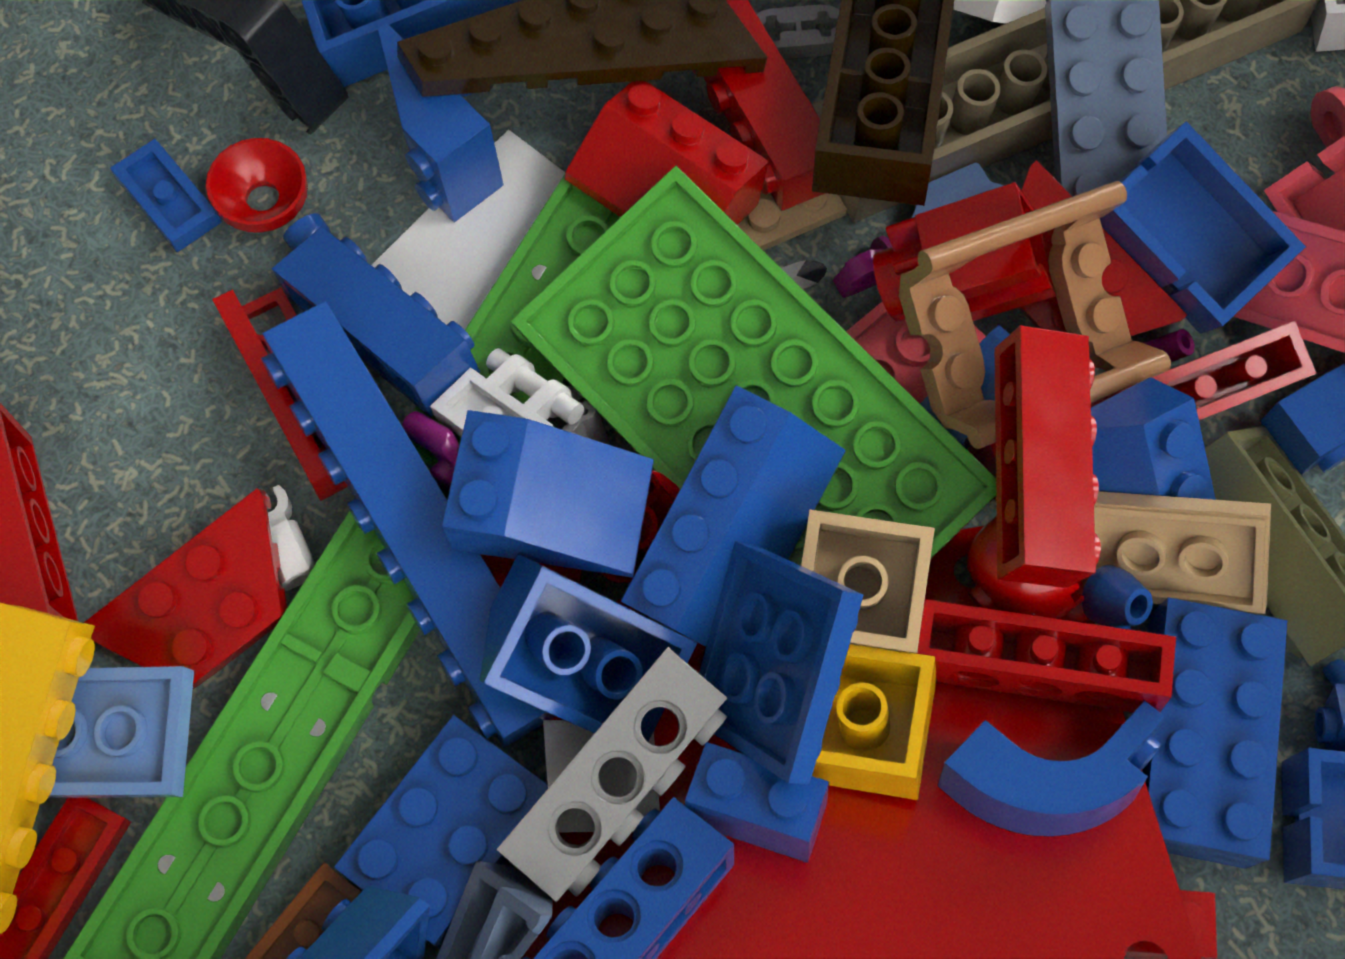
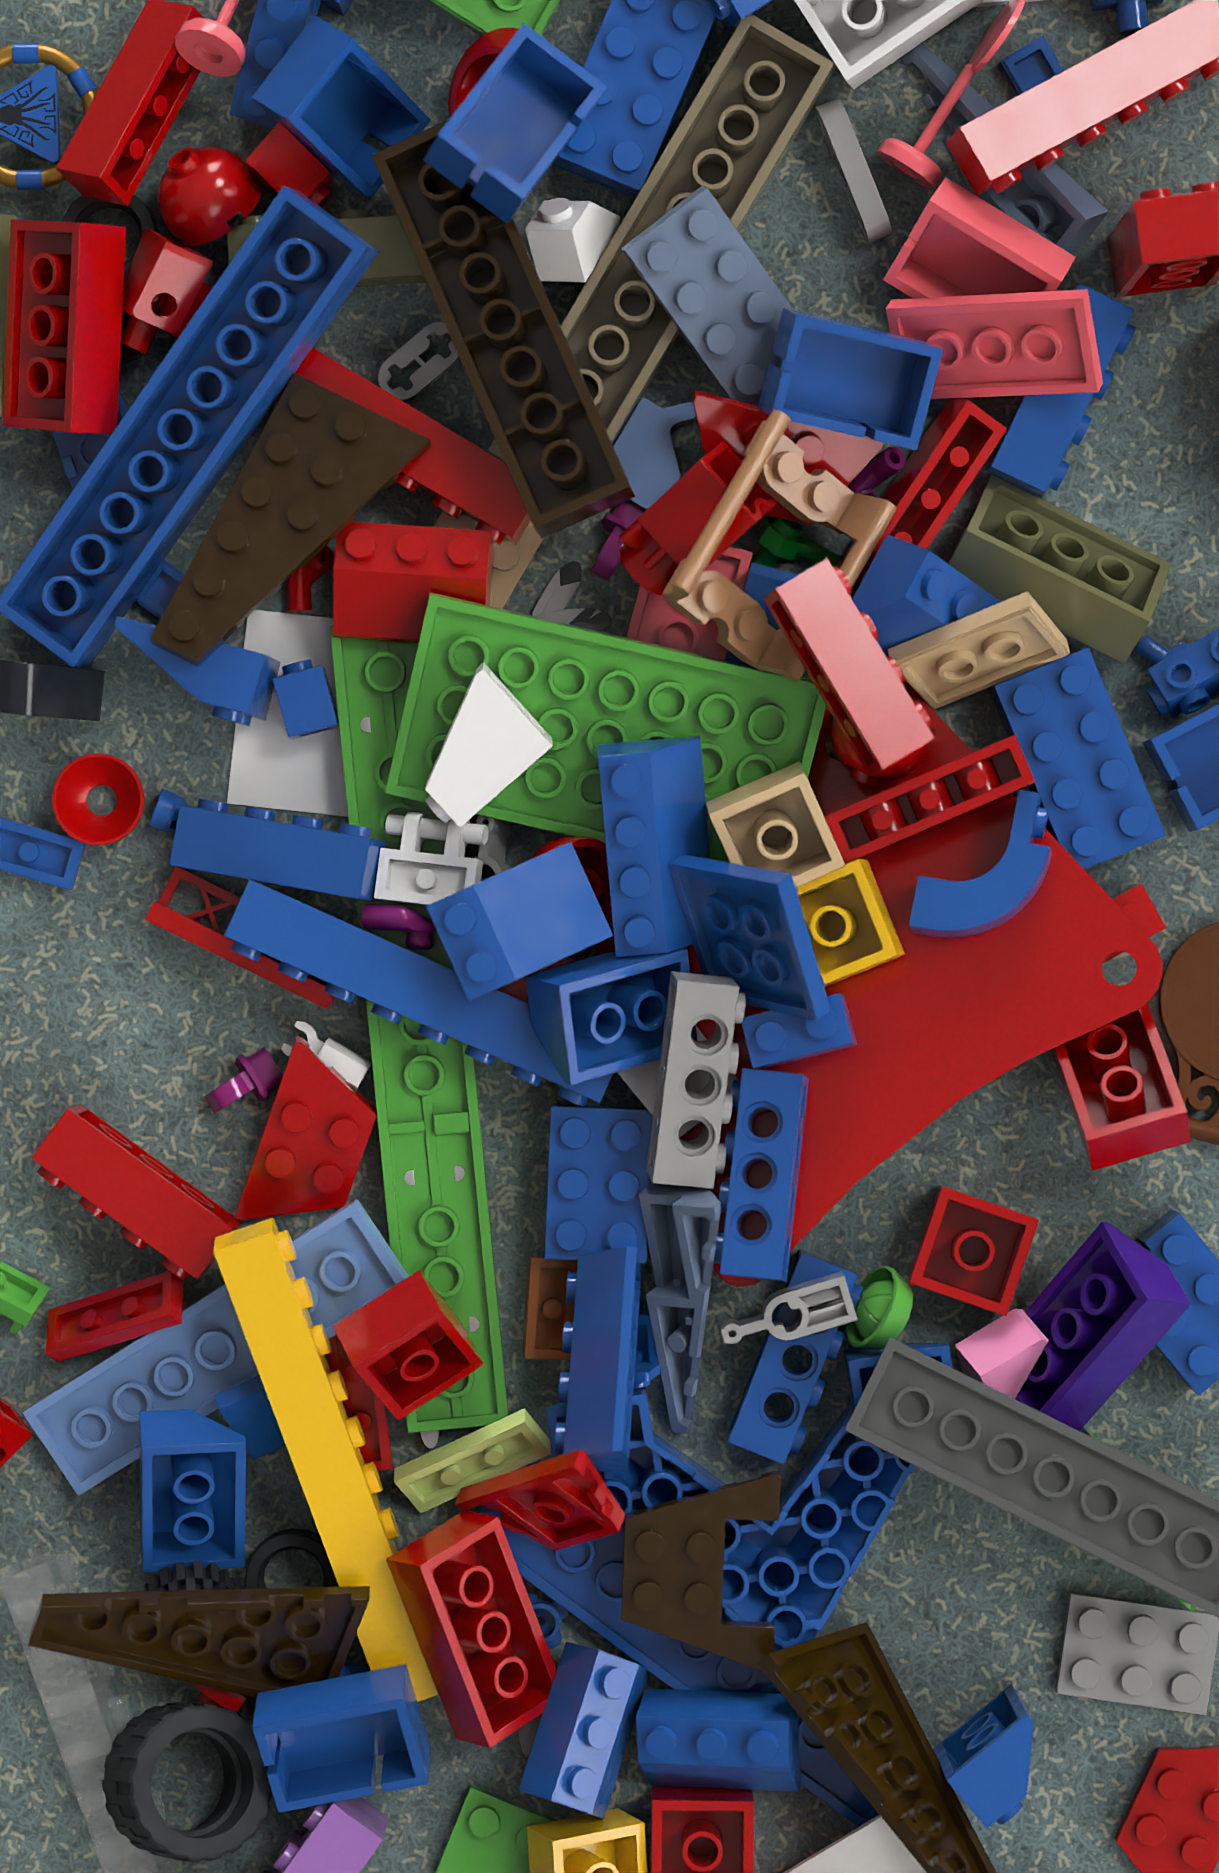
camera: 30 degrees left, 20 degrees up
blue bar [1082,565,1153,630] -> none
none -> magenta piece [204,1047,282,1114]
none -> blue brick [272,659,339,740]
none -> red arm [286,545,335,612]
none -> red brick [333,1270,484,1421]
none -> white slope [425,663,552,828]
none -> light grey beam [814,98,892,244]

